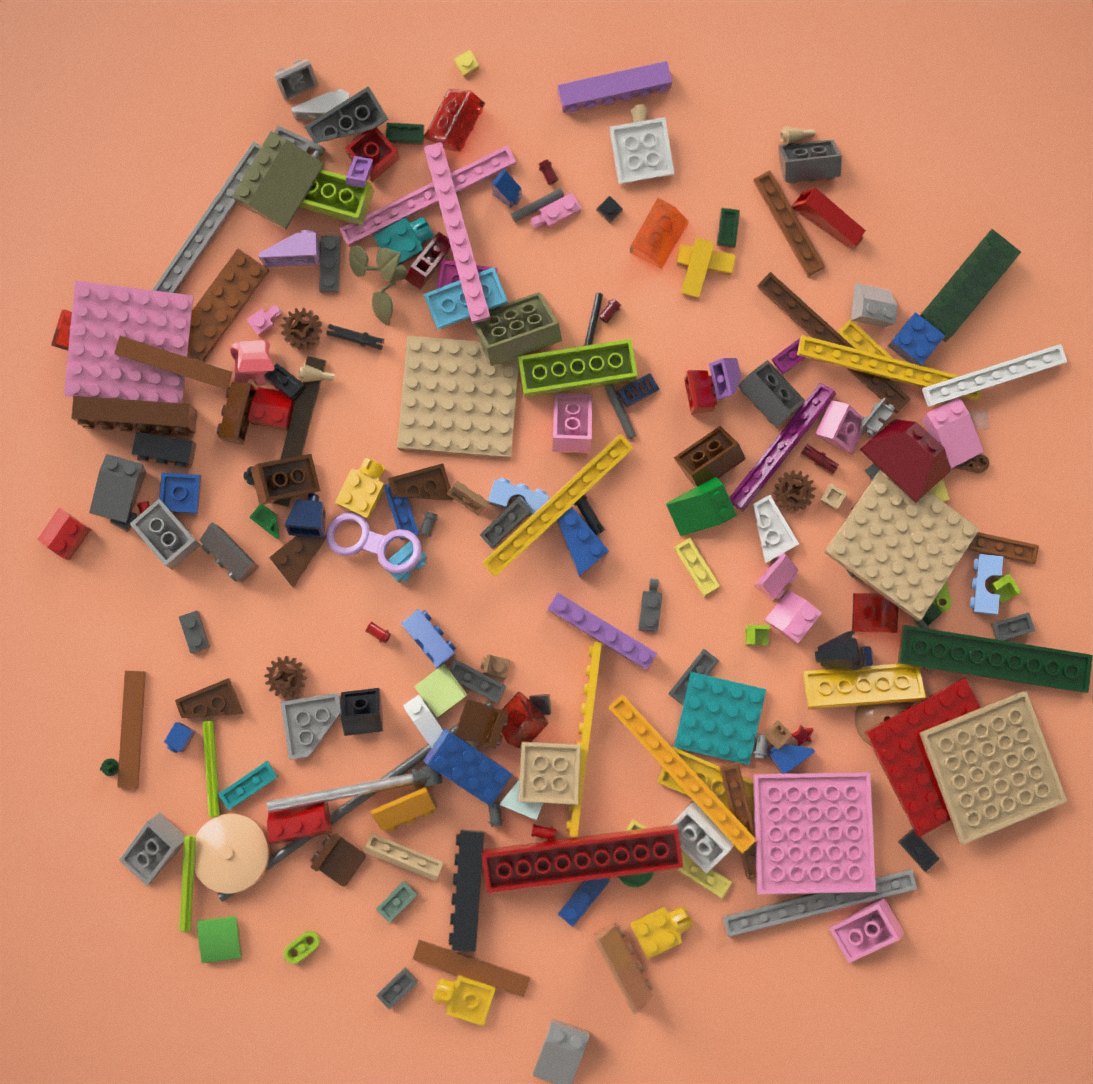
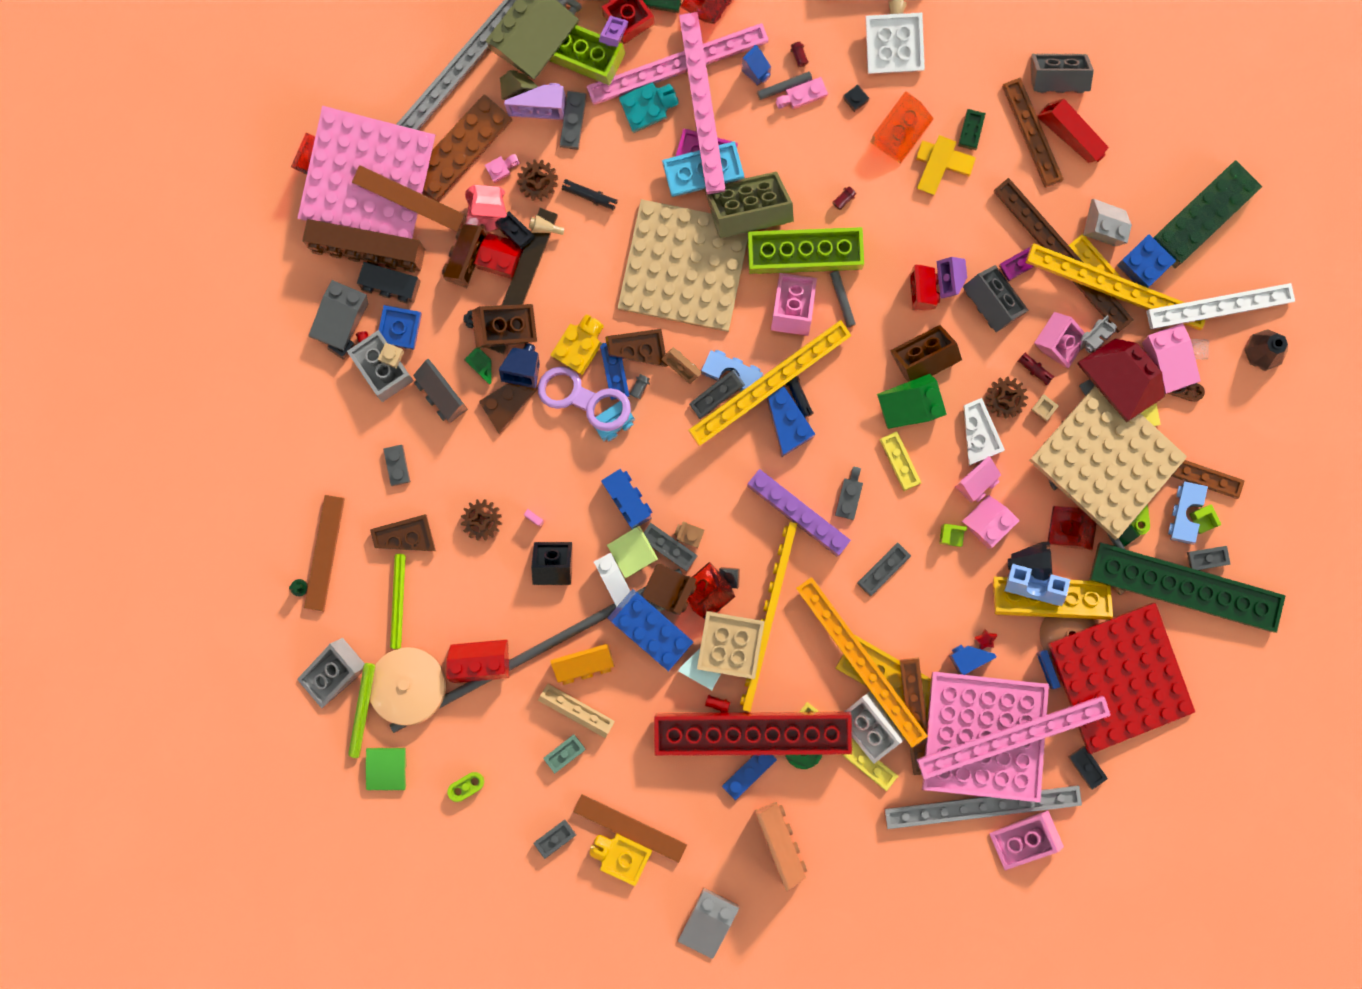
camera: 15 degrees right, 0 degrees up
red slope [37,508,91,560] -> none
blue brick [164,722,196,753] -> none
teal plate [218,761,279,810] -> none
flat silver piece [266,766,443,813] -> none
light grey plate [281,693,341,760] -> none
reddish brown bracket [310,833,366,886] -> none
olive plant [349,245,407,325] -> none
red pin [365,621,391,643] -> none
dark red slope [405,232,451,290] -> none
black brick [449,829,484,952] -> none
dark grey pin [488,802,504,827] -> none
black bar [584,293,603,346] -> none
dark blue slope [617,373,659,408] -> none
yellow plate [630,906,693,959] -> none
teal plate [673,672,766,765] -> none
magenta plate [729,383,837,512] -> none
light grey pin [753,734,769,759] -> none
medium nougat bracket [764,720,791,750] -> none
tan cone [780,126,815,145] -> none
clear blue tile [860,646,873,667] -> none
tan plate [920,691,1067,844] -> none
none -> tan plate [377,343,404,369]
none -> olive slope [500,70,537,100]
none -> bright pink tile [524,509,545,527]
none -> bright pink plate [917,696,1110,779]
none -> light blue arch [1005,564,1070,607]
none -> blue tile [1037,650,1061,689]
none -> cone [1245,329,1288,371]

